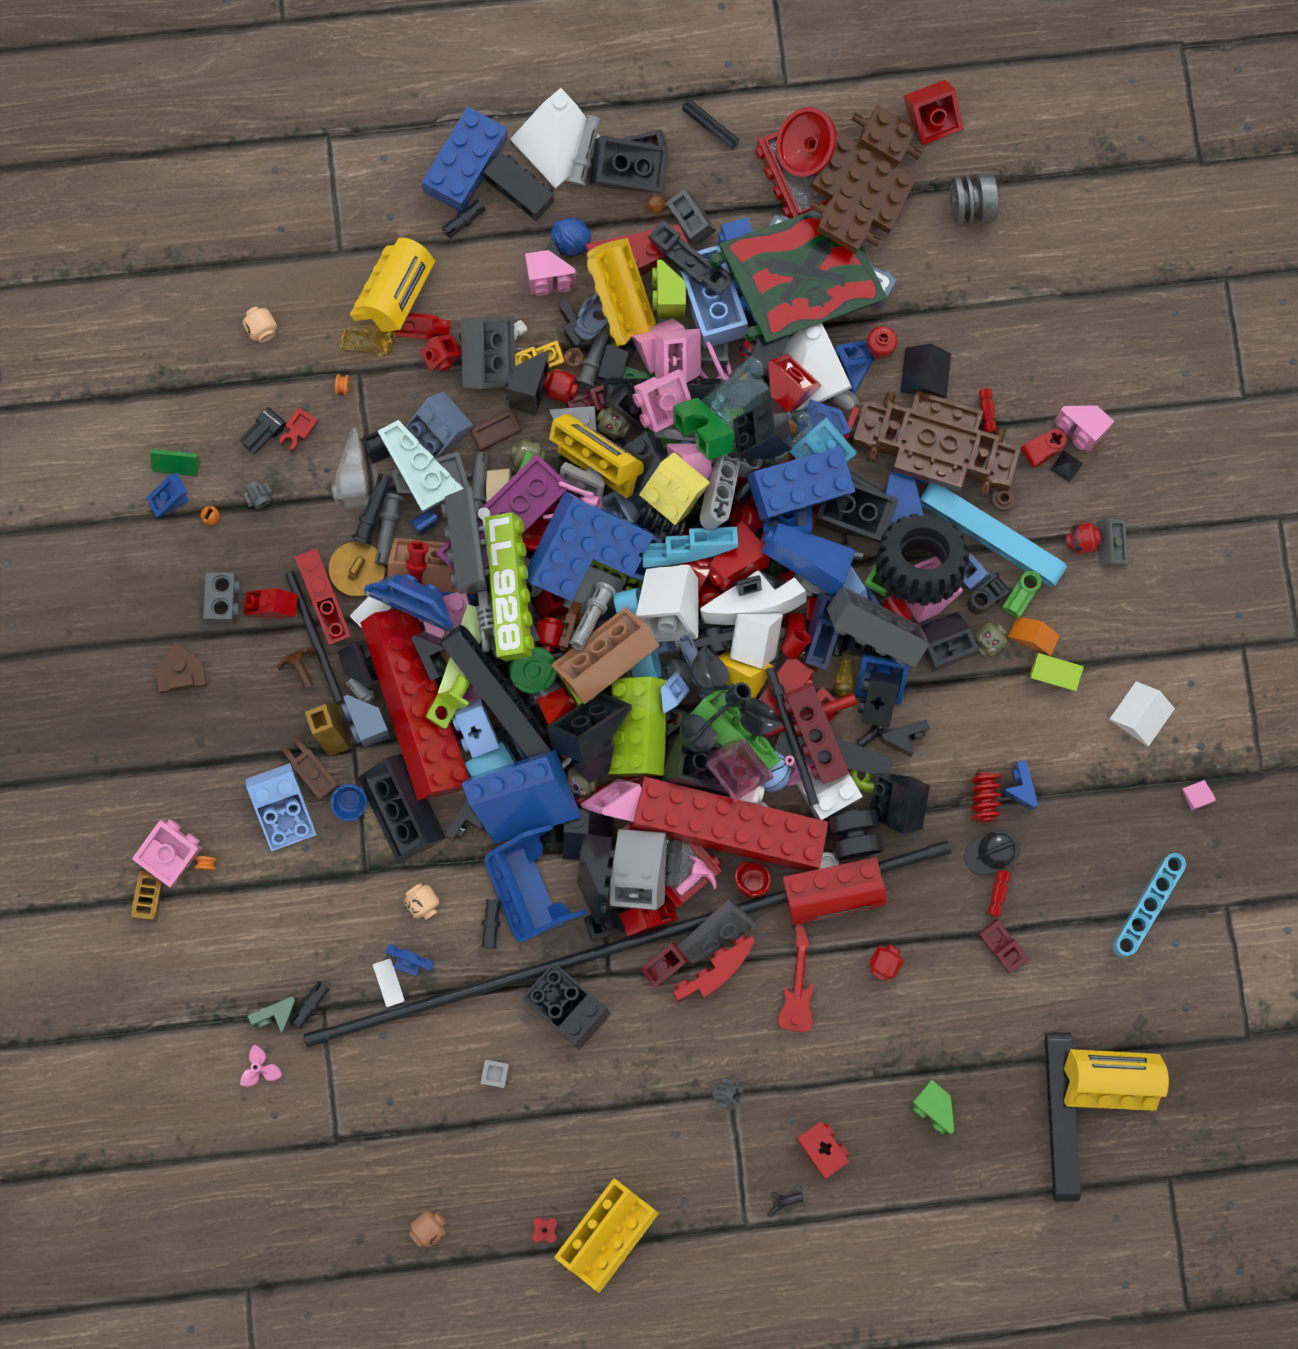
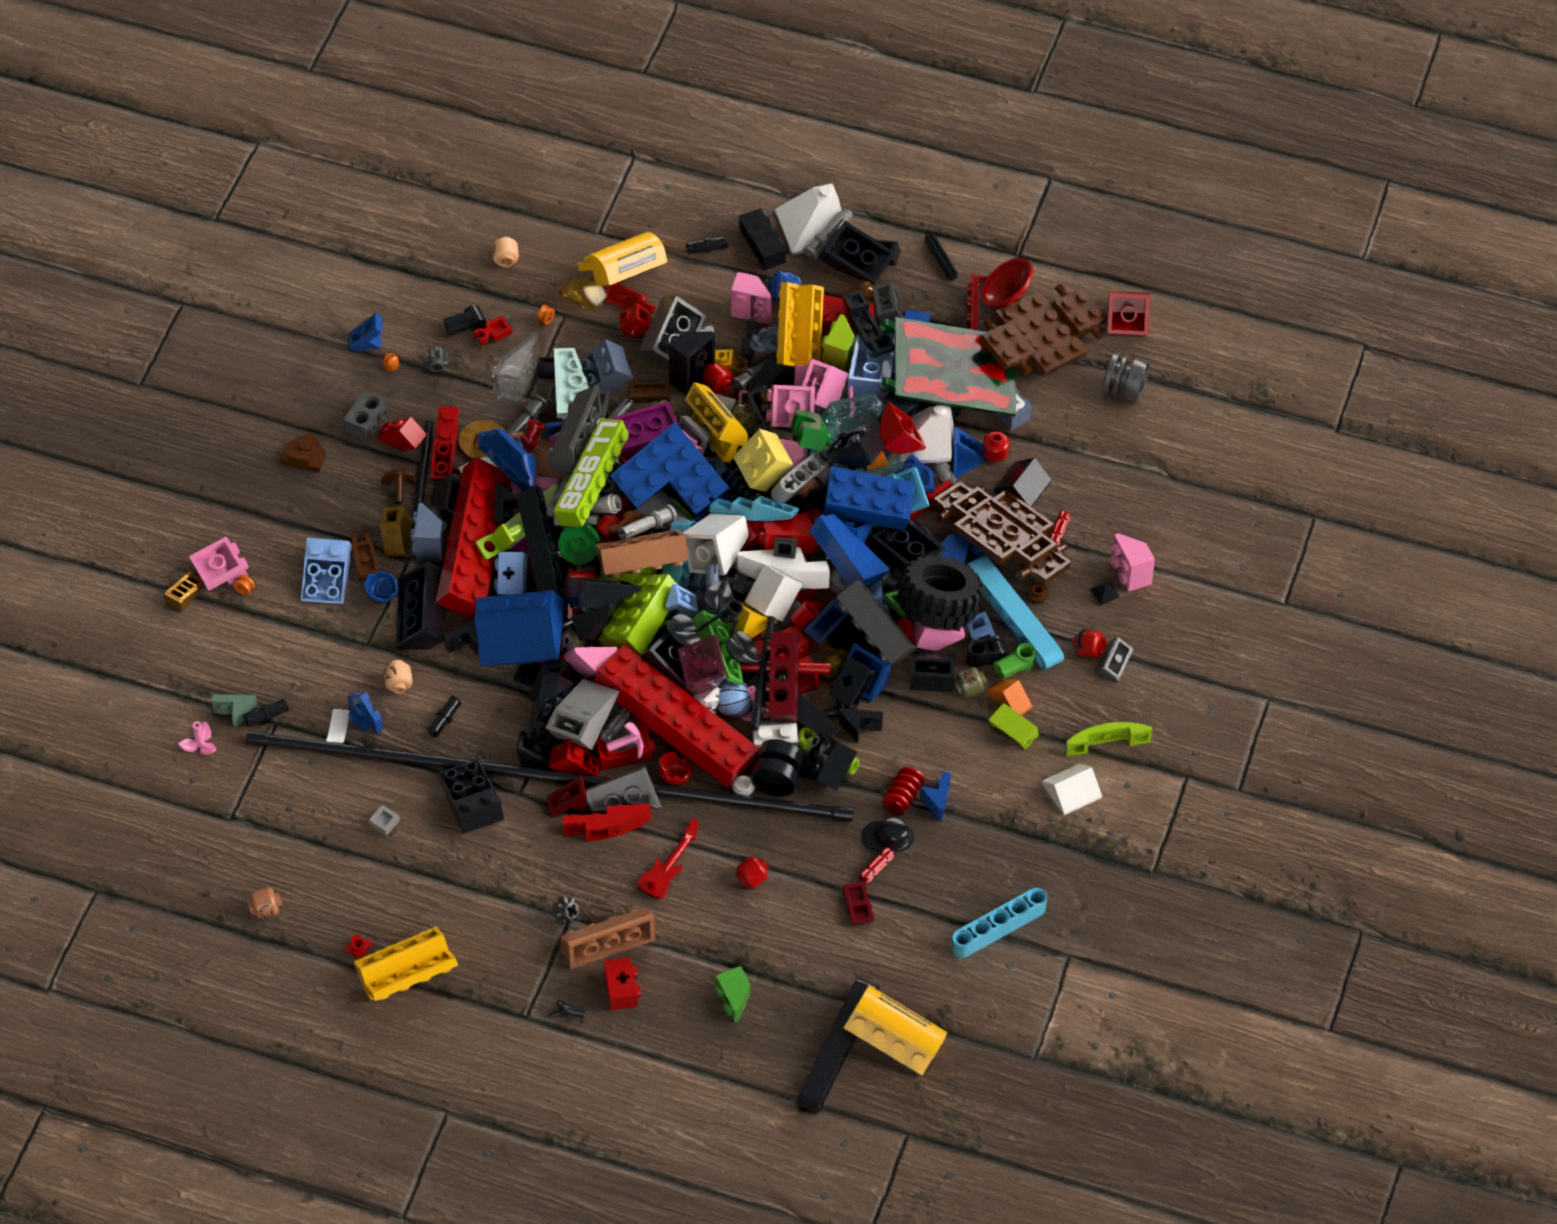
camera: 30 degrees right, 25 degrees down
green slope [150,449,200,476] -> none
black pin [351,473,393,545] -> none
blue brick [422,106,508,211] -> none
blue windscreen [485,825,587,942] -> none
red brick [783,857,887,927] -> none
red piece [1021,429,1067,468] -> none
bright pink slope [1182,780,1216,811] -> none
none -> nougat slope [560,908,655,969]
none -> white cone [590,493,622,514]
none -> lime slope [1065,722,1153,757]

